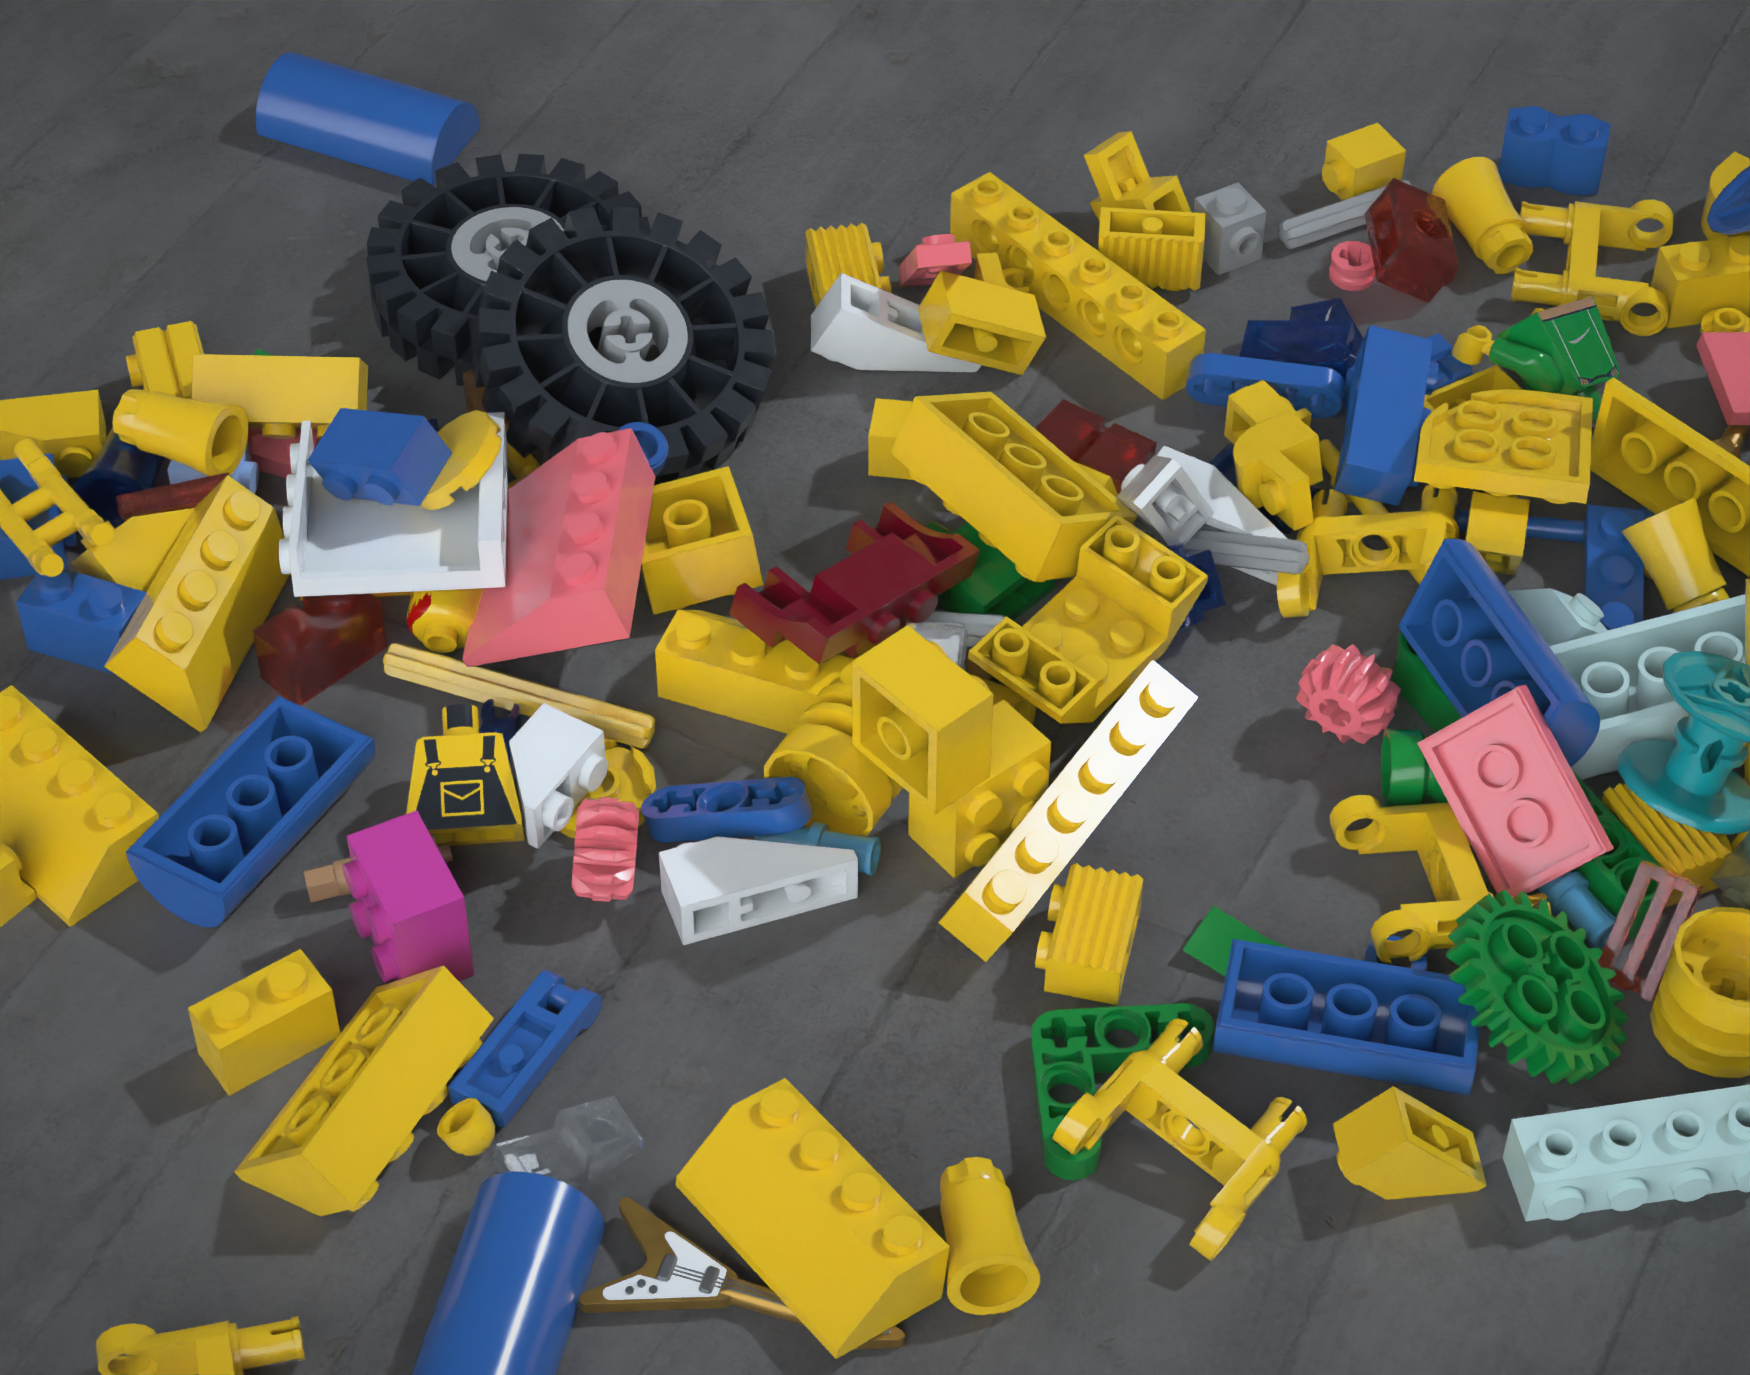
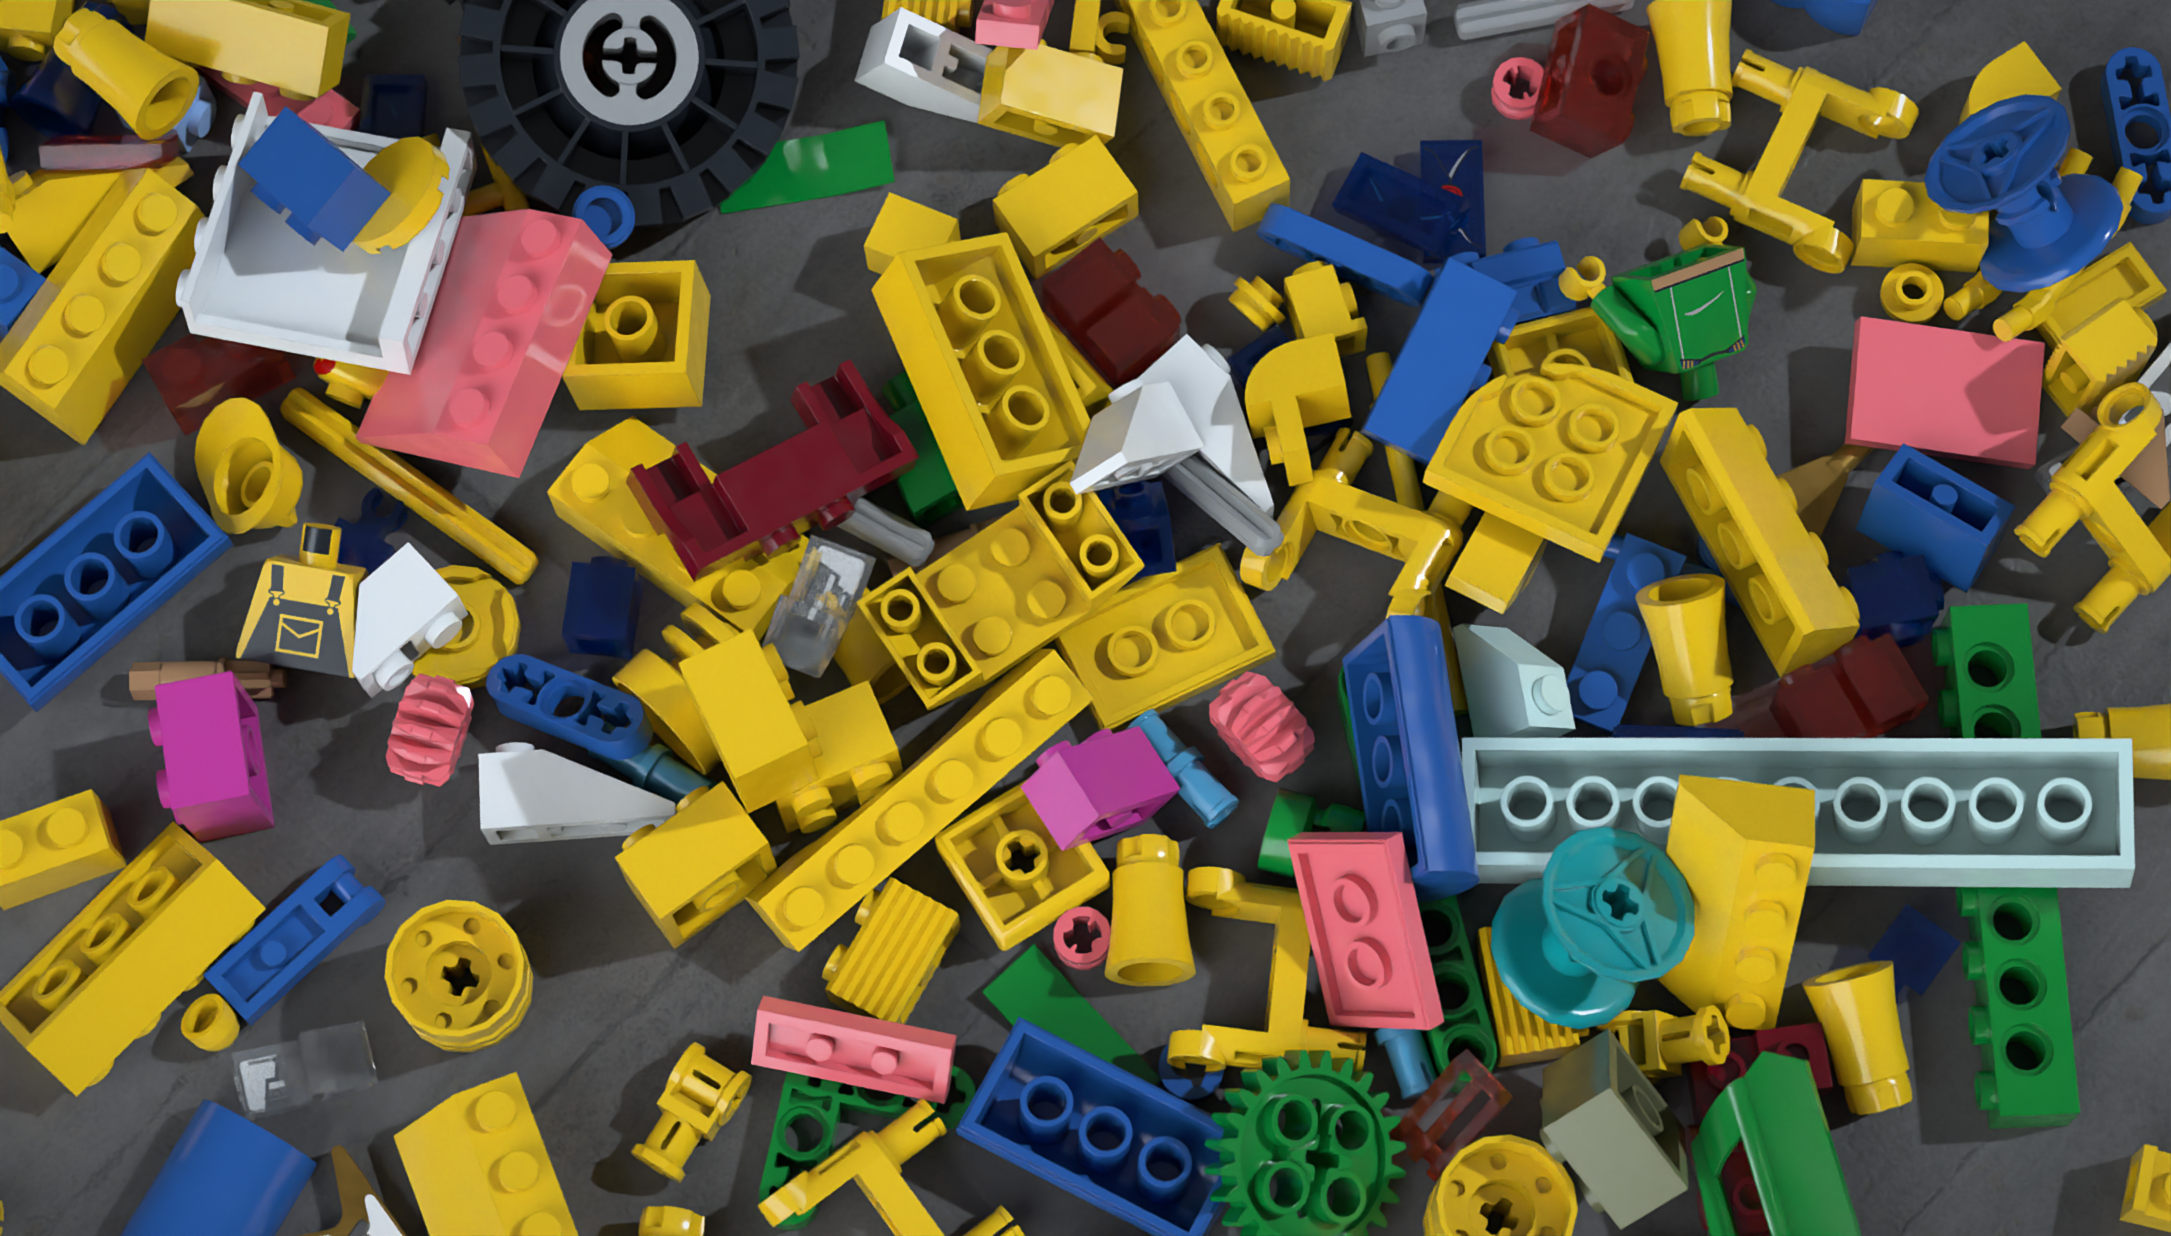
camera: 20 degrees right, 25 degrees up
none -> yellow piece [194,398,303,535]
none -> yellow wheel [385,900,534,1053]
none -> clear blue brick [561,556,643,659]
none -> yellow brick [615,781,778,949]
none -> yellow connector [630,1042,752,1184]
none -> green sticker [720,120,895,214]
none -> coral plate [751,995,957,1104]
none -> yellow brick [935,778,1110,951]
none -> yellow brick [993,135,1139,280]
none -> dark pink brick [1021,726,1181,851]
none -> yellow tile [1054,543,1276,734]
none -> coral bush [1054,907,1111,970]
none -> yellow plant [1104,834,1196,987]
none -> dark azure pin [1126,709,1240,829]
none -> yellow plate [1228,275,1286,333]

